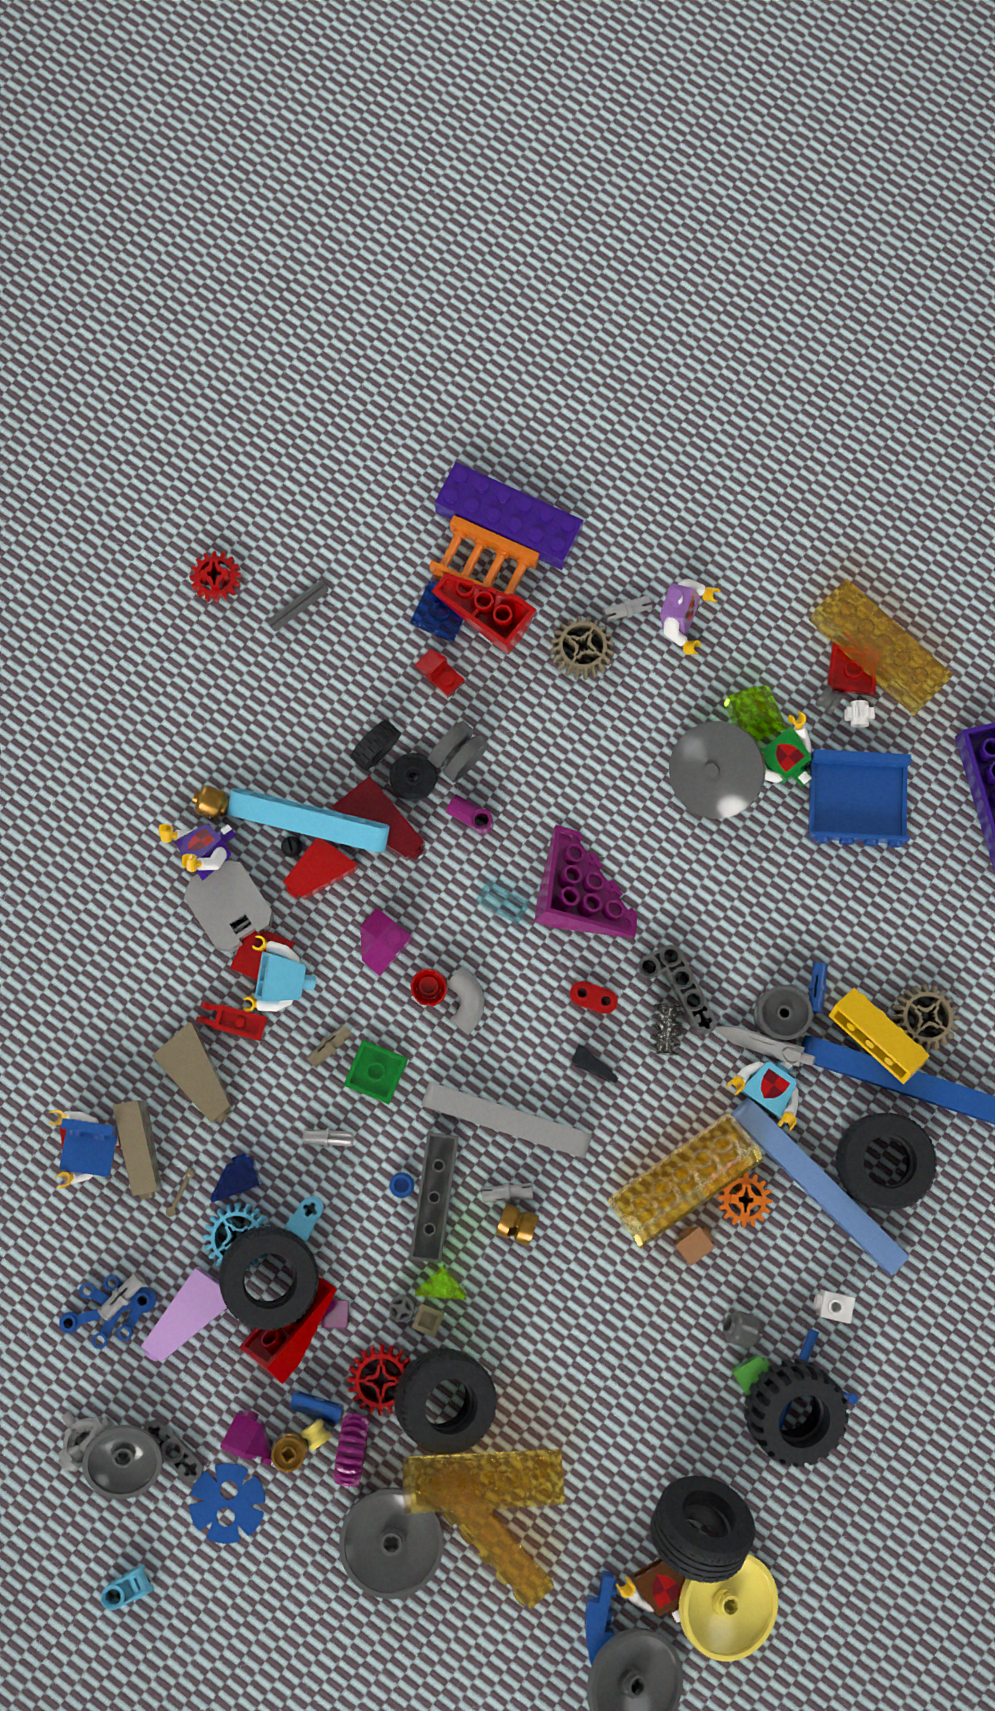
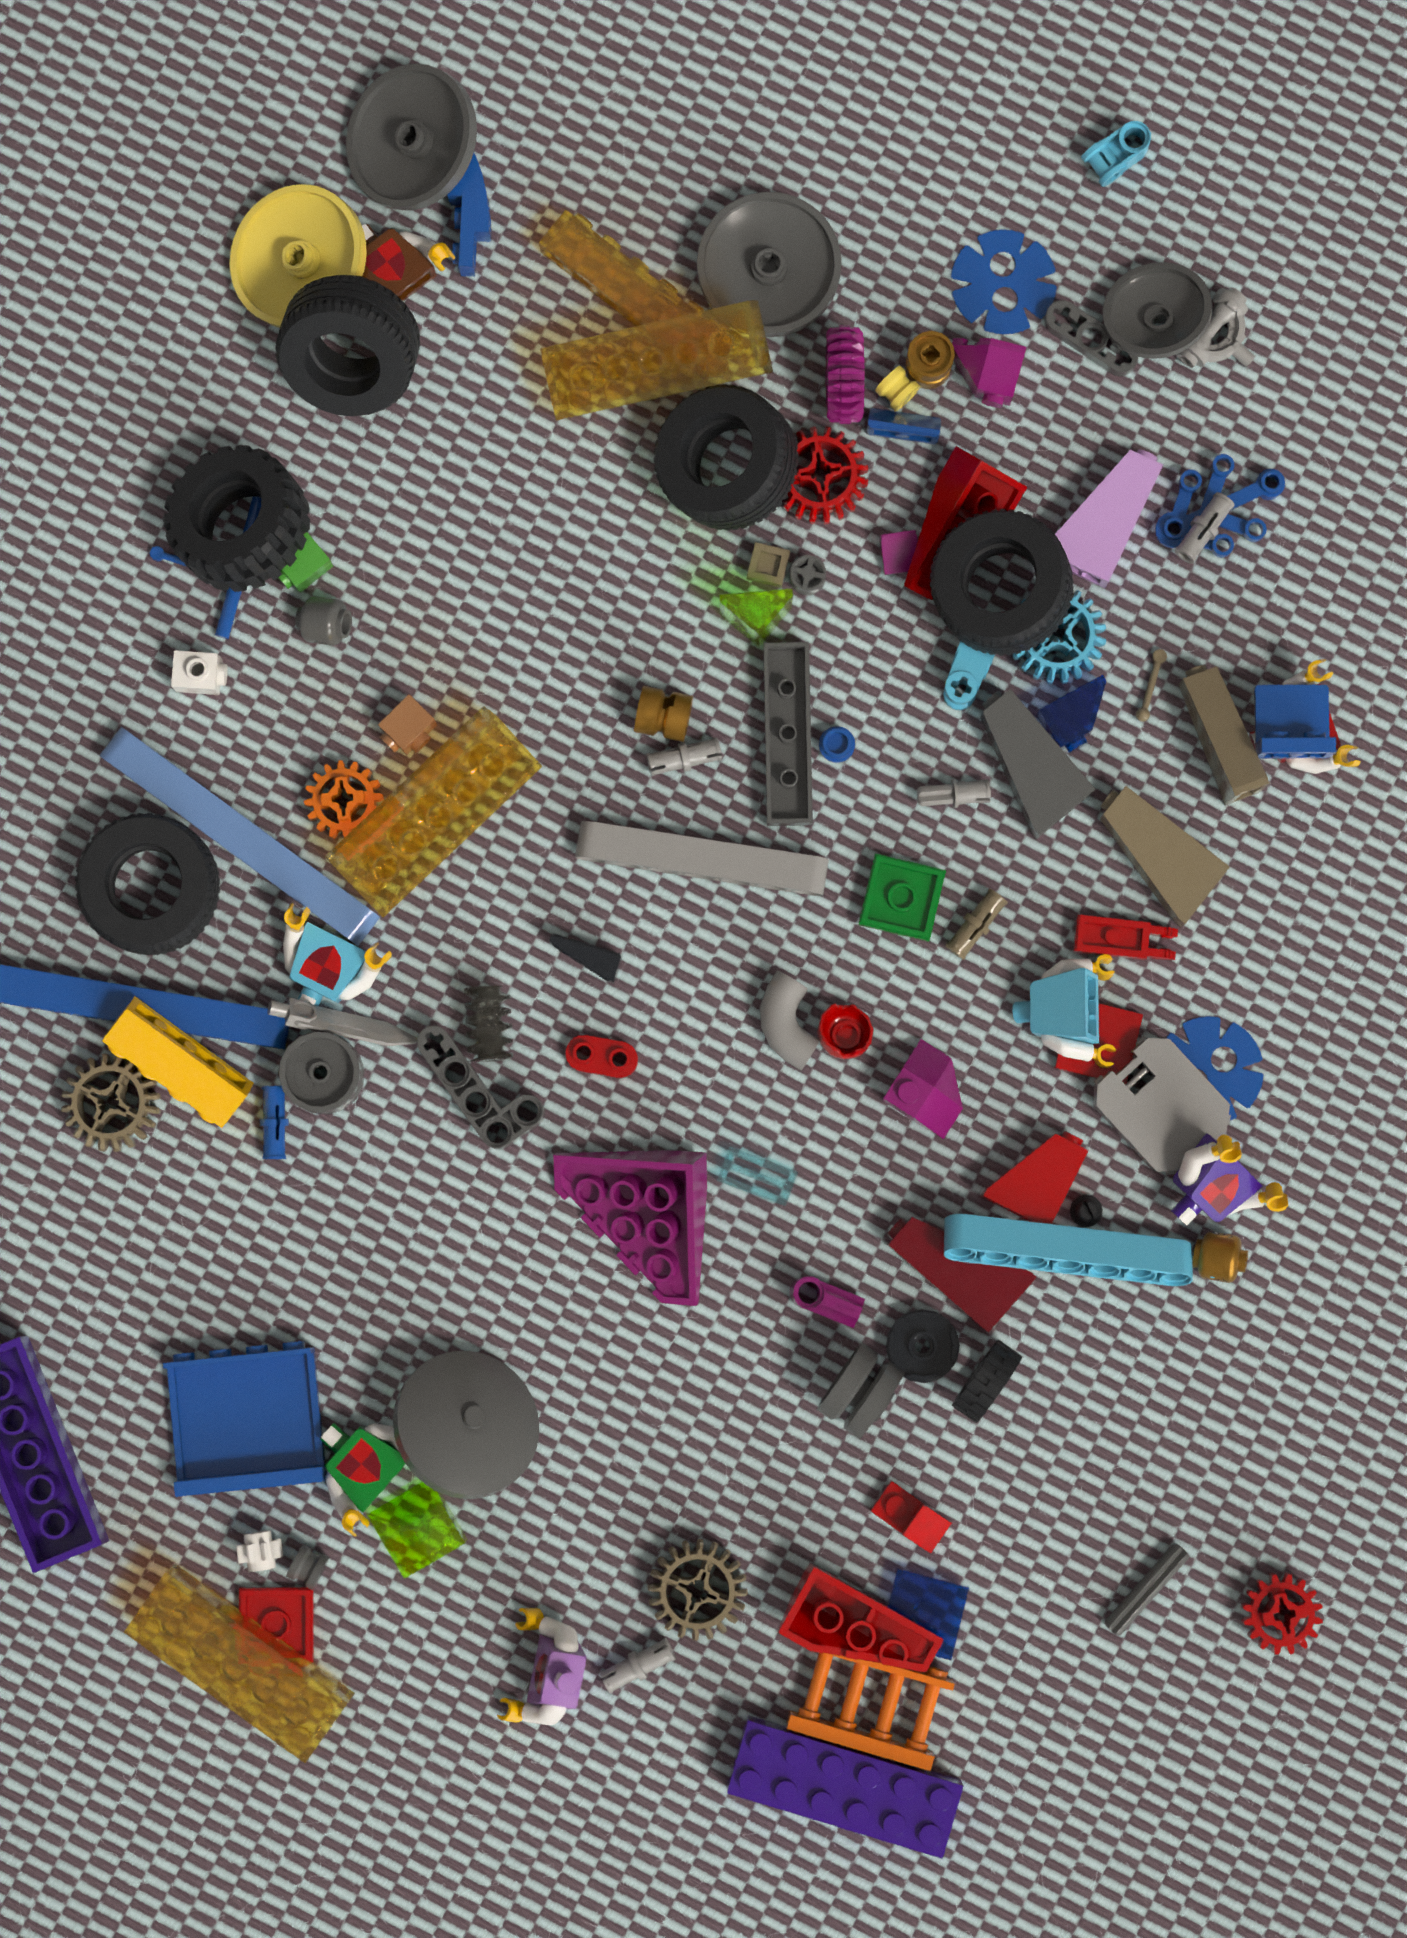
camera: 175 degrees right, 5 degrees up
none -> dark grey slope [980,689,1095,840]
none -> blue piece [1166,1016,1264,1121]

